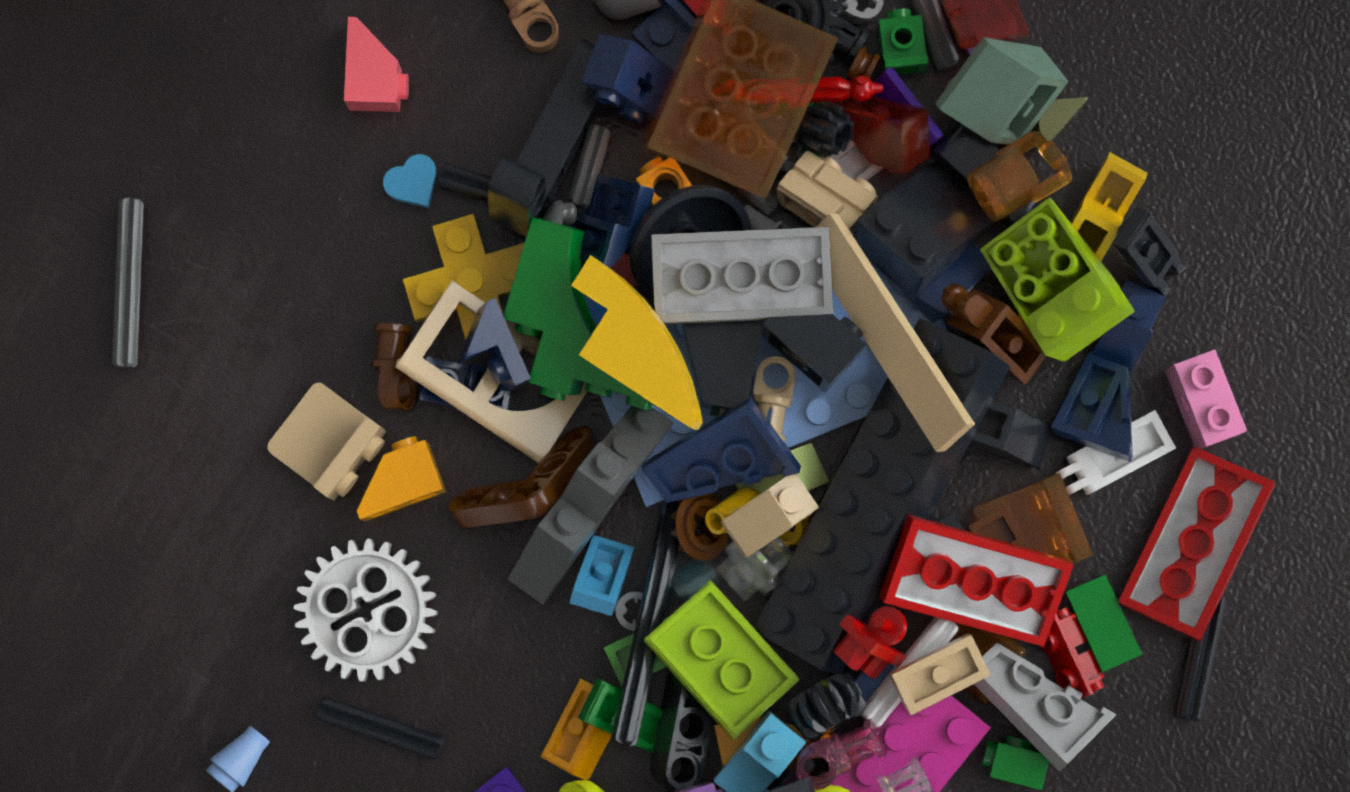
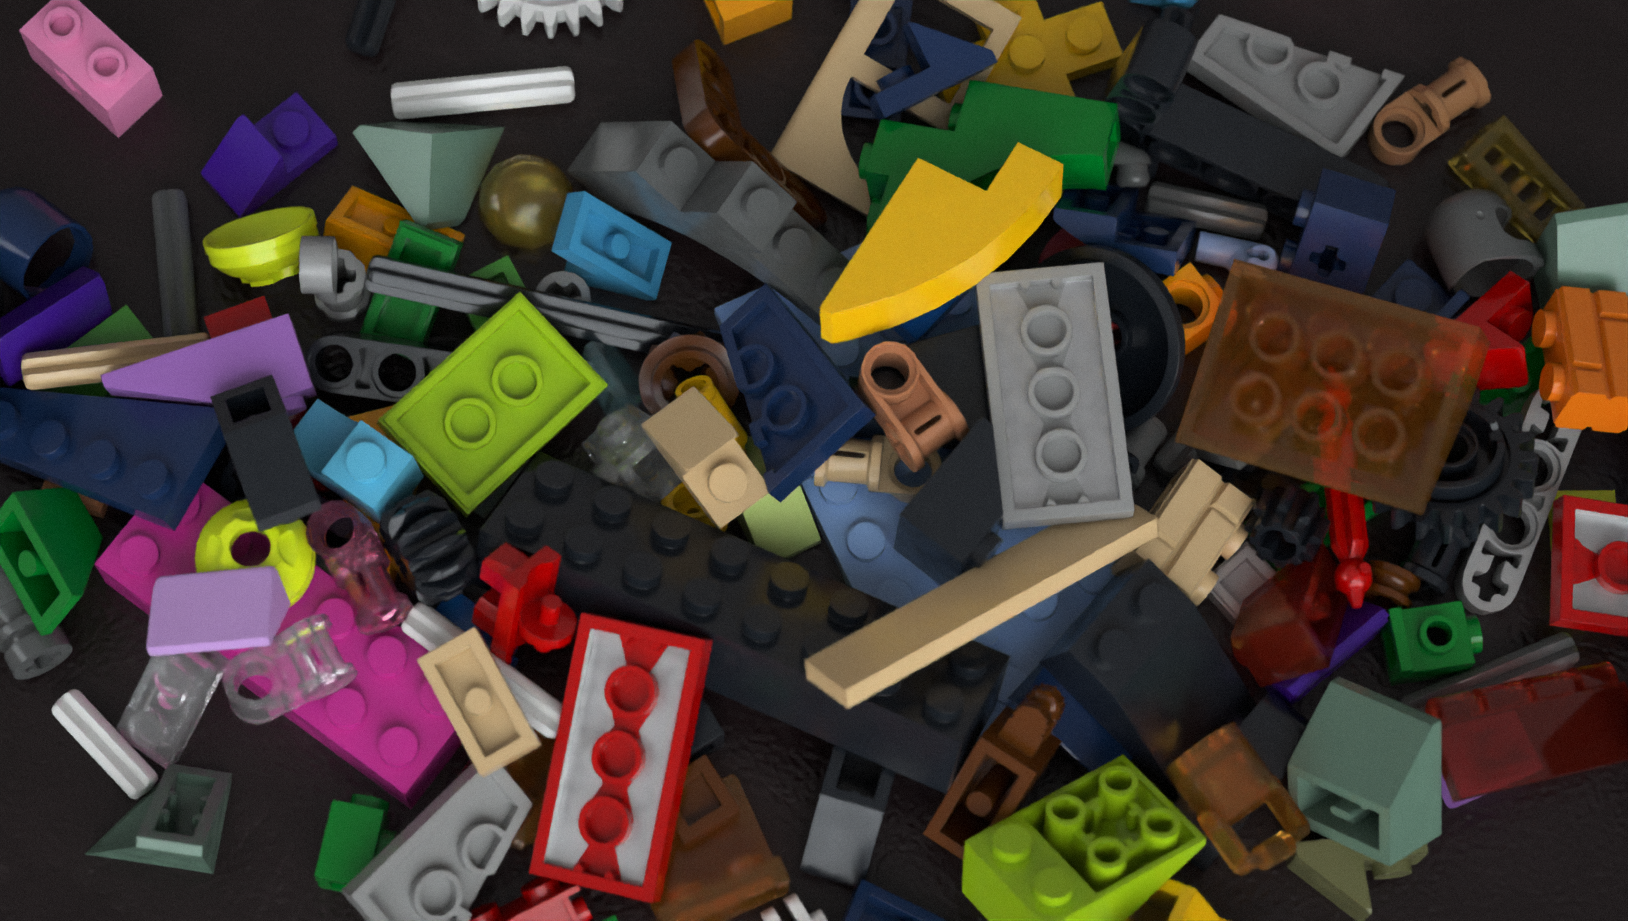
camera: 80 degrees right, 10 degrees down
none -> light grey connector [299,236,371,323]
none -> sand green slope [353,121,505,230]
none -> white axle [391,66,575,119]
none -> clear yellow hair [477,154,574,250]
none -> nougat piece [857,341,970,472]
none -> light grey wing [1187,14,1405,158]
none -> light blue arm [1194,231,1279,287]

